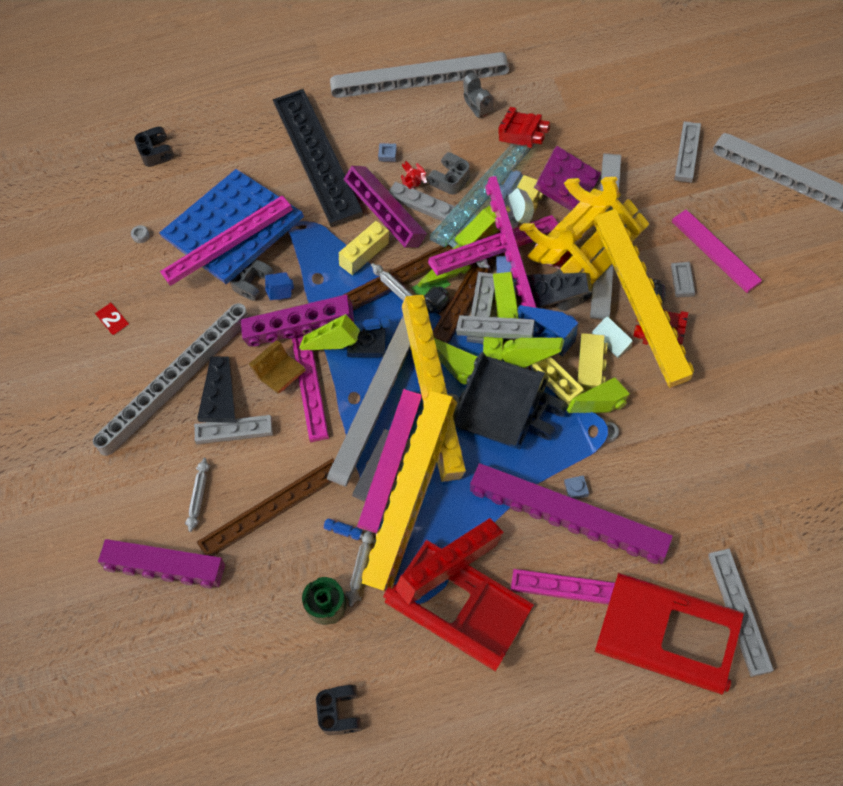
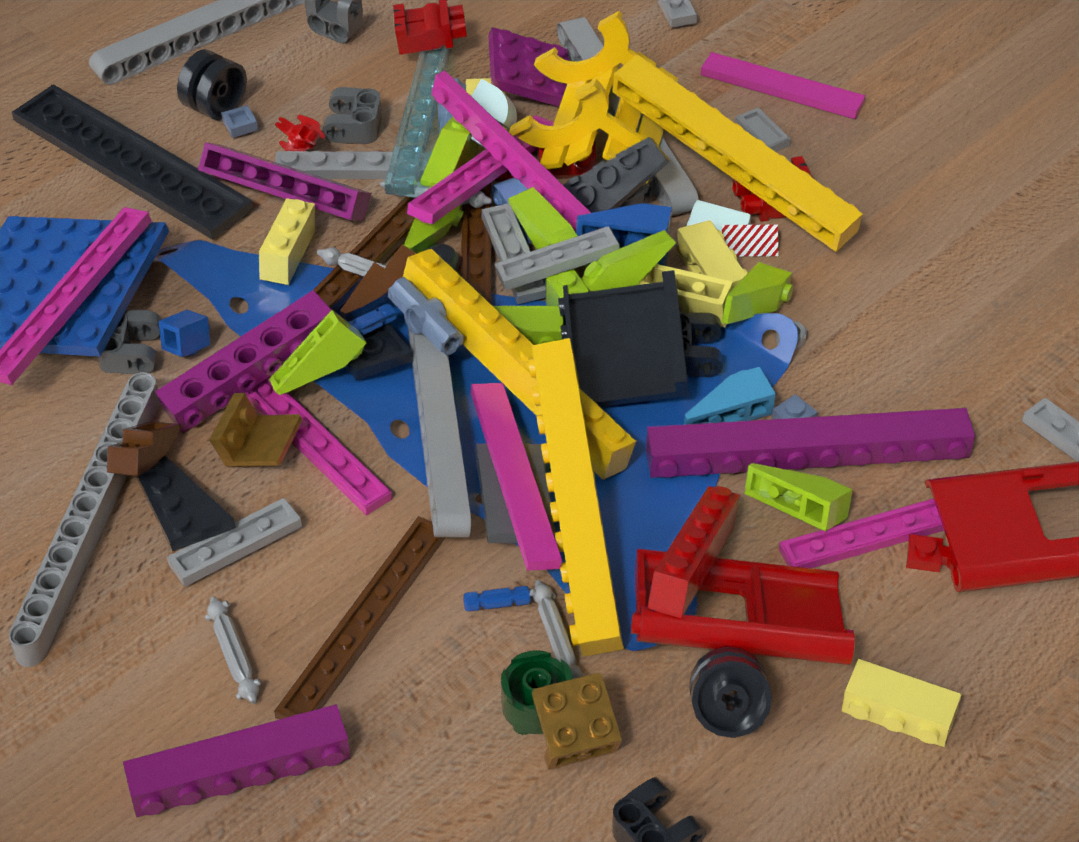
camera: 35 degrees left, 15 degrees down
none -> reddish brown slope [107,421,181,476]
none -> black wheel [177,49,247,121]
none -> reddish brown slope [340,244,417,322]
none -> sand blue piece [388,277,464,356]
none -> pearl gold bracket [532,673,622,770]
none -> dark azure slope [684,367,775,425]
none -> black wheel [689,646,772,738]
none -> sticker [722,225,779,257]
none -> lime slope [744,463,853,532]
none -> light yellow brick [842,659,962,747]
none -> red plate [906,534,953,573]

